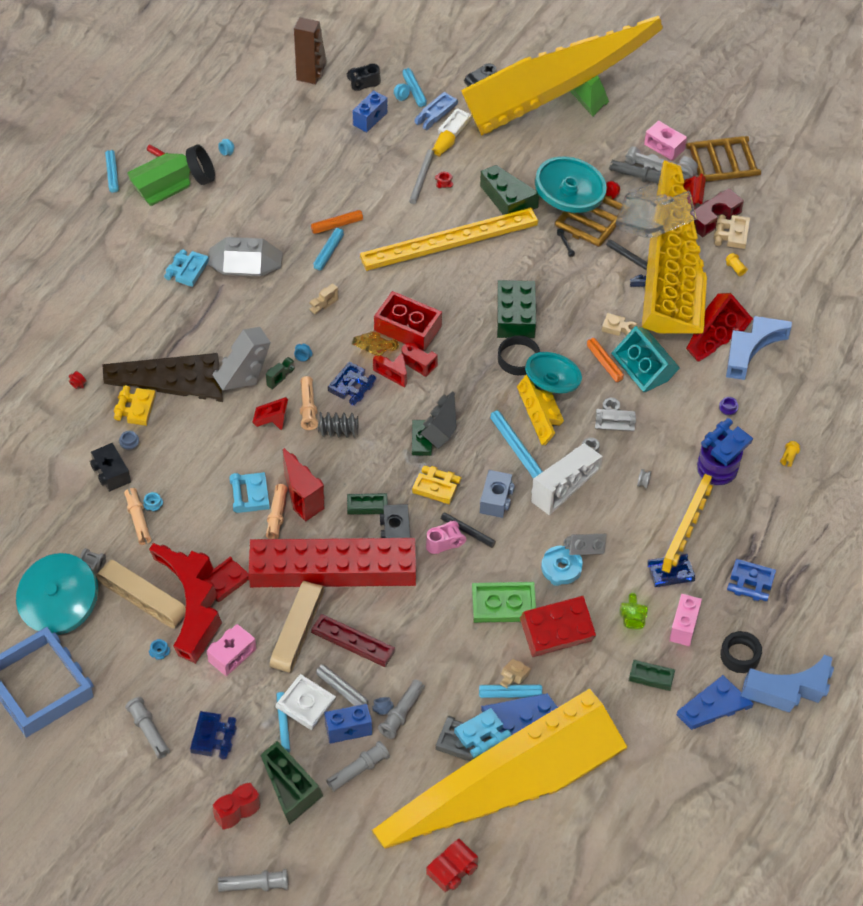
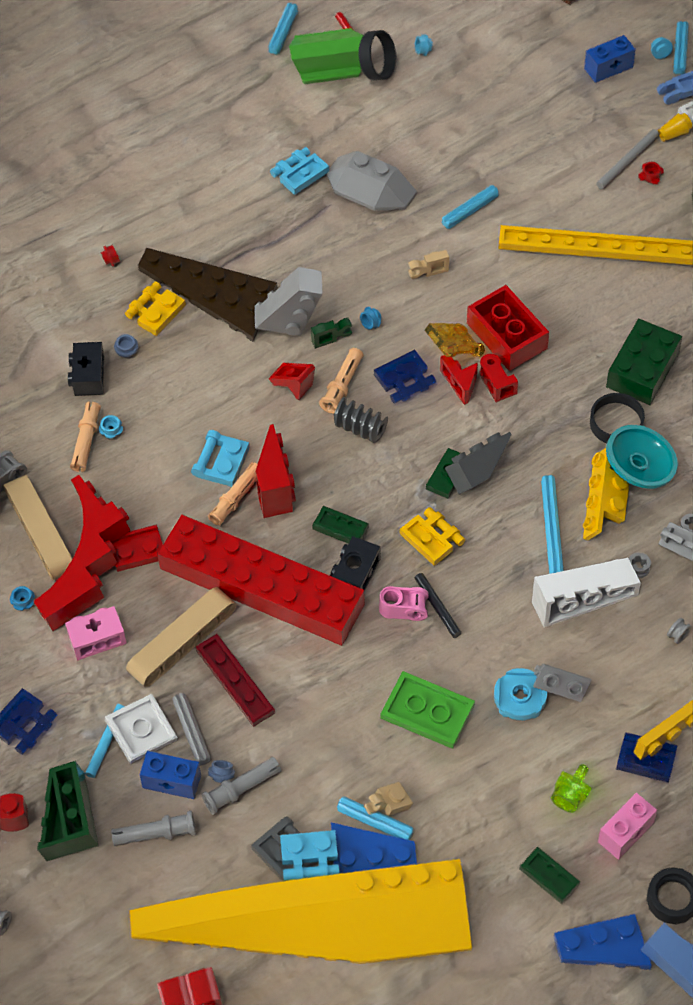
camera: 30 degrees right, 5 degrees up
orange axle [311,210,363,234] -> none
black piece [346,63,381,91] -> none
sand blue brick [479,470,515,518] -> none
red brick [520,596,596,657] -> none

